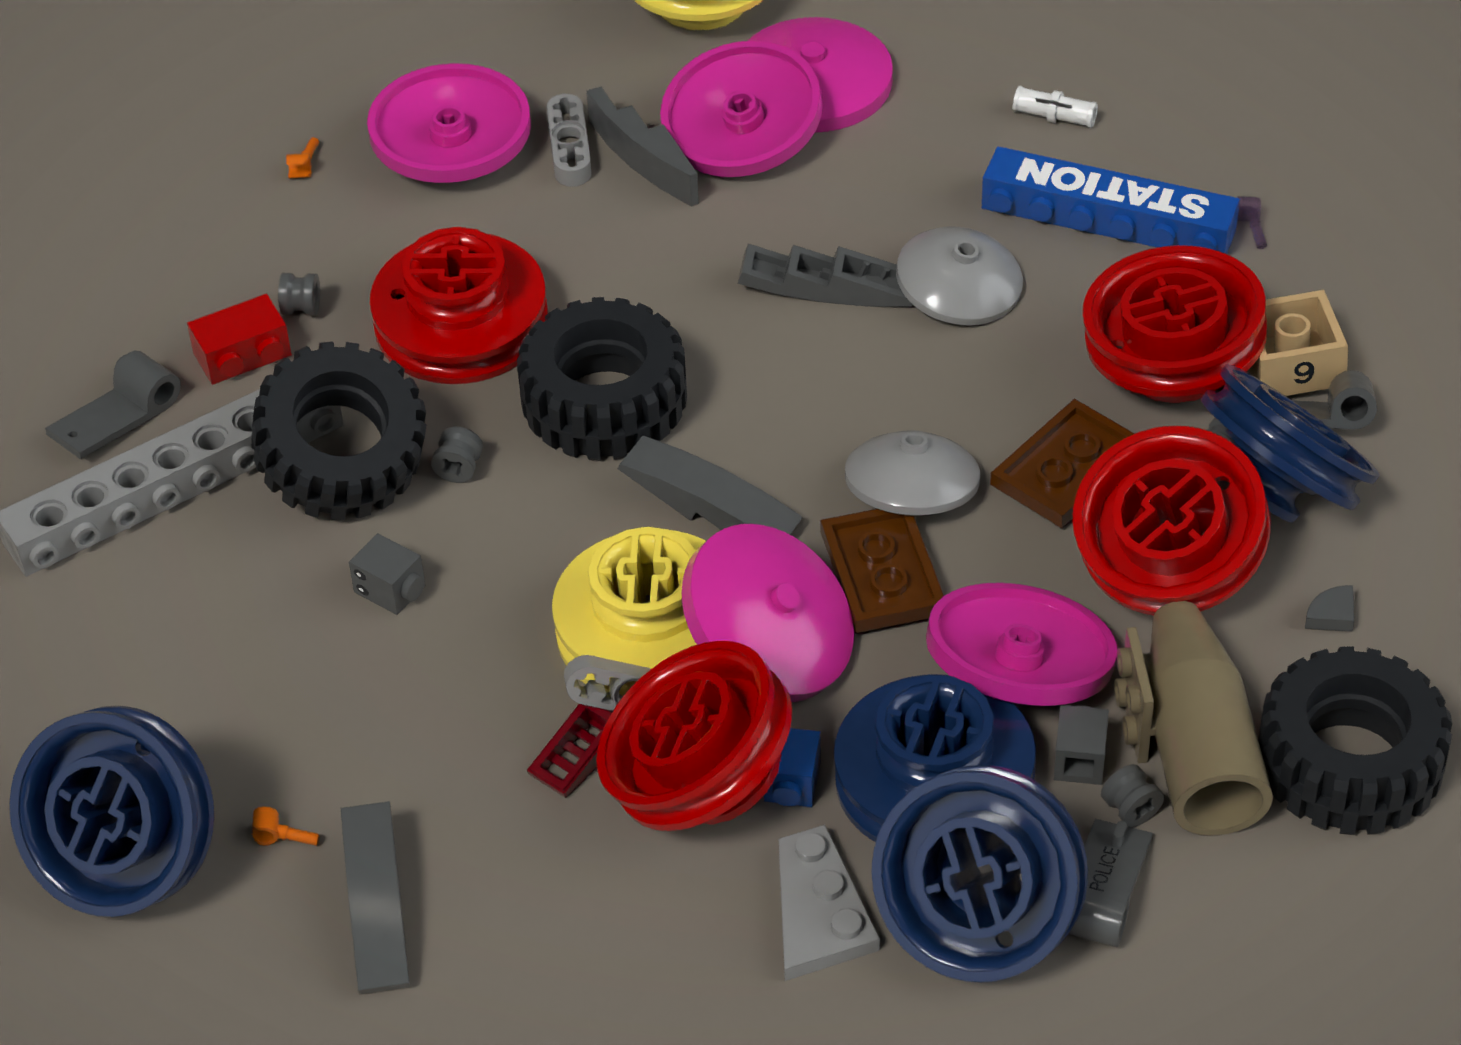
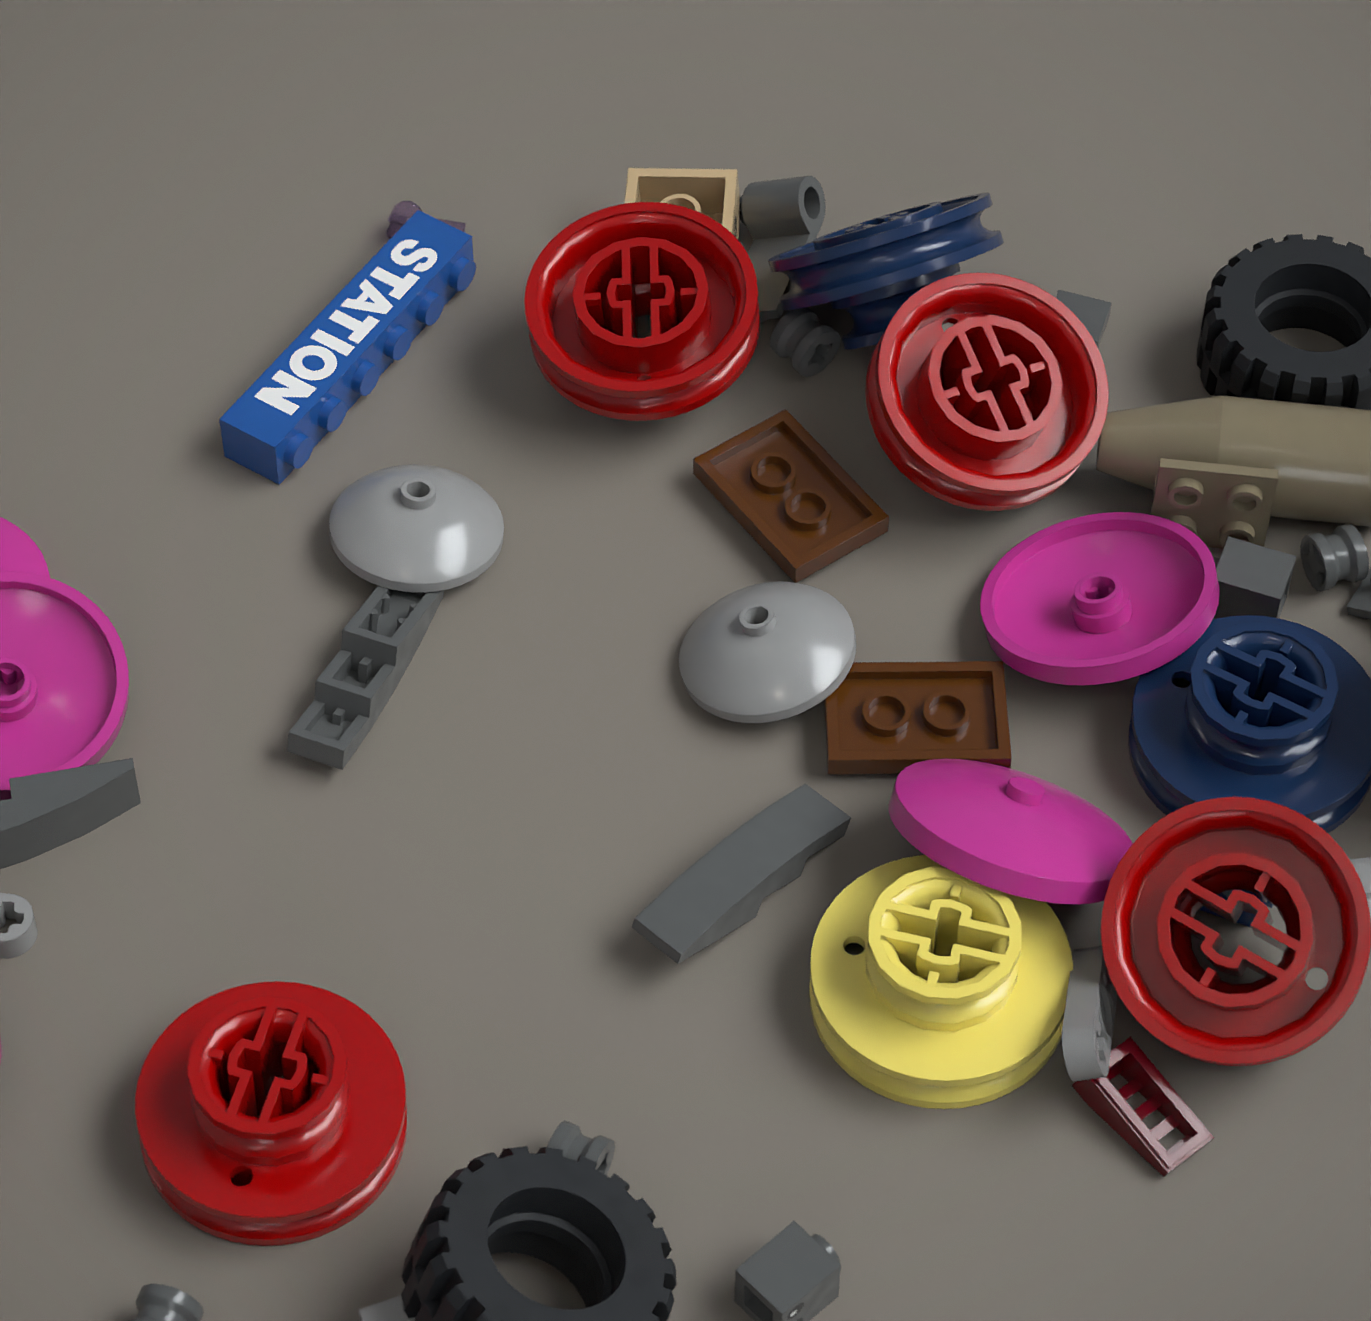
camera: 80 degrees left, 5 degrees up
black tyre [517,297,687,461] -> none
white pin [1013,86,1098,128] -> none

